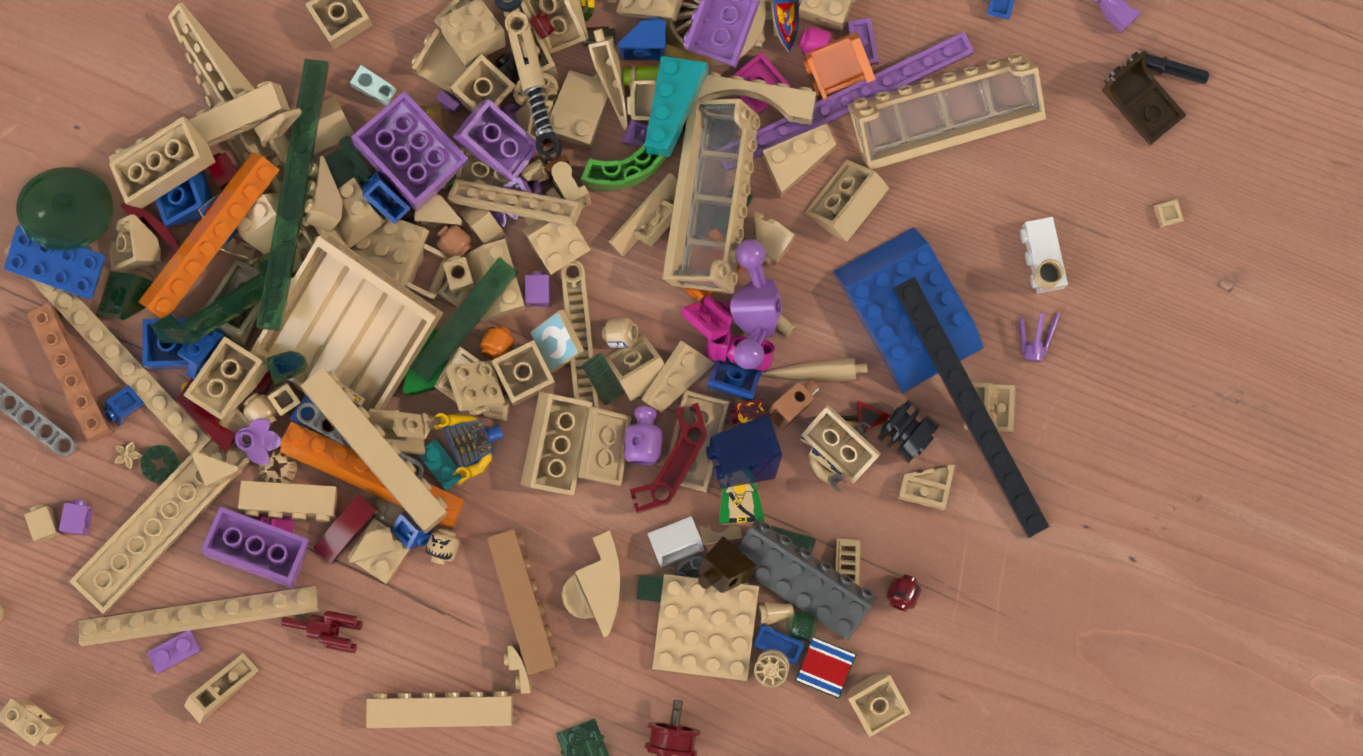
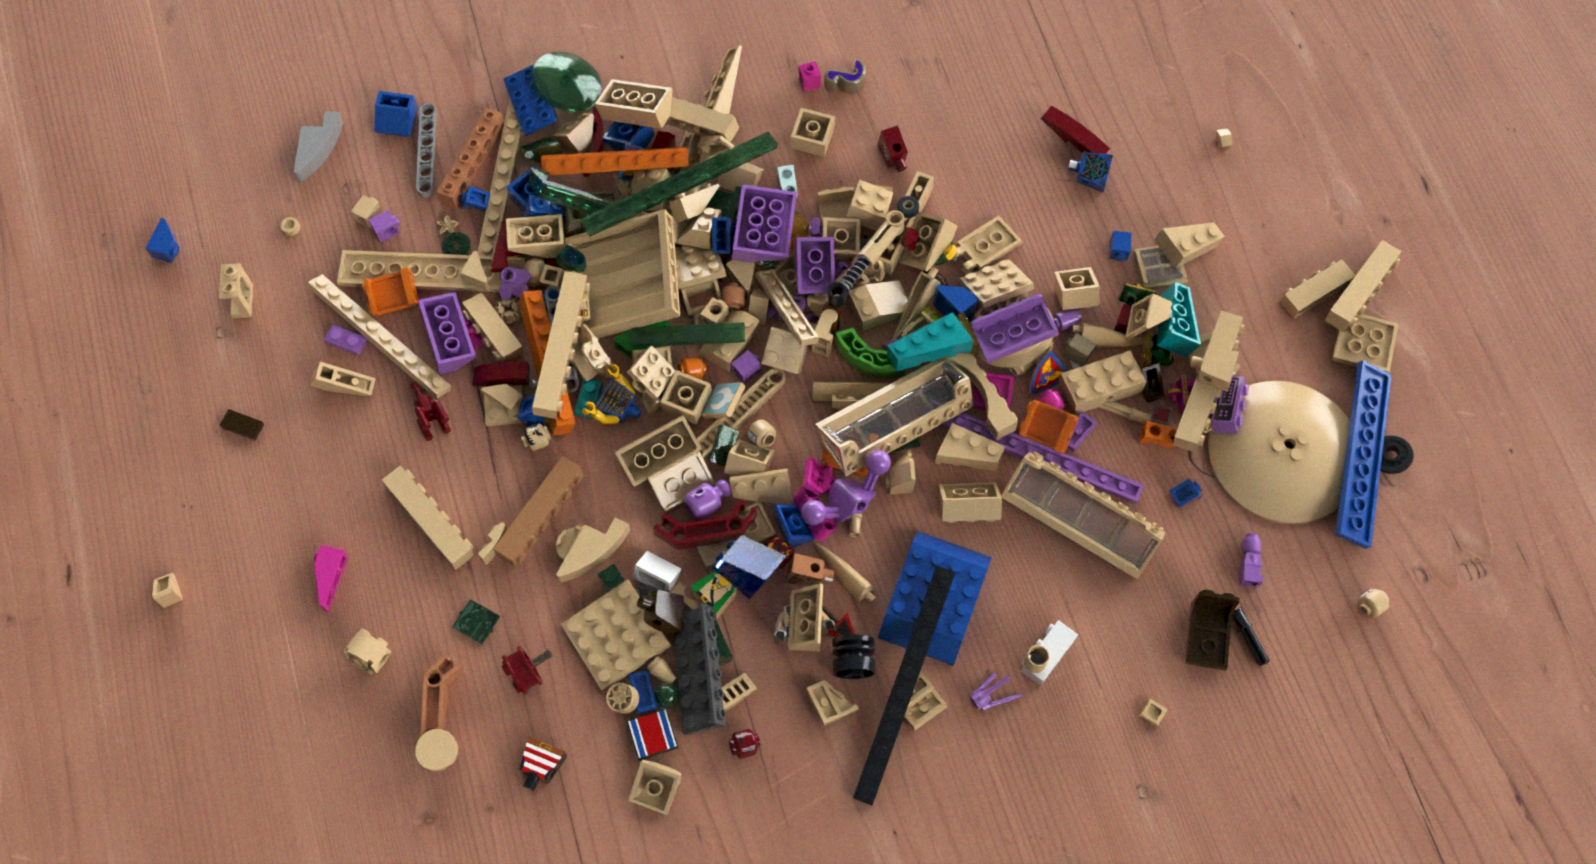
camera: 50 degrees right, 15 degrees down
none -> orange panel [362,267,419,317]

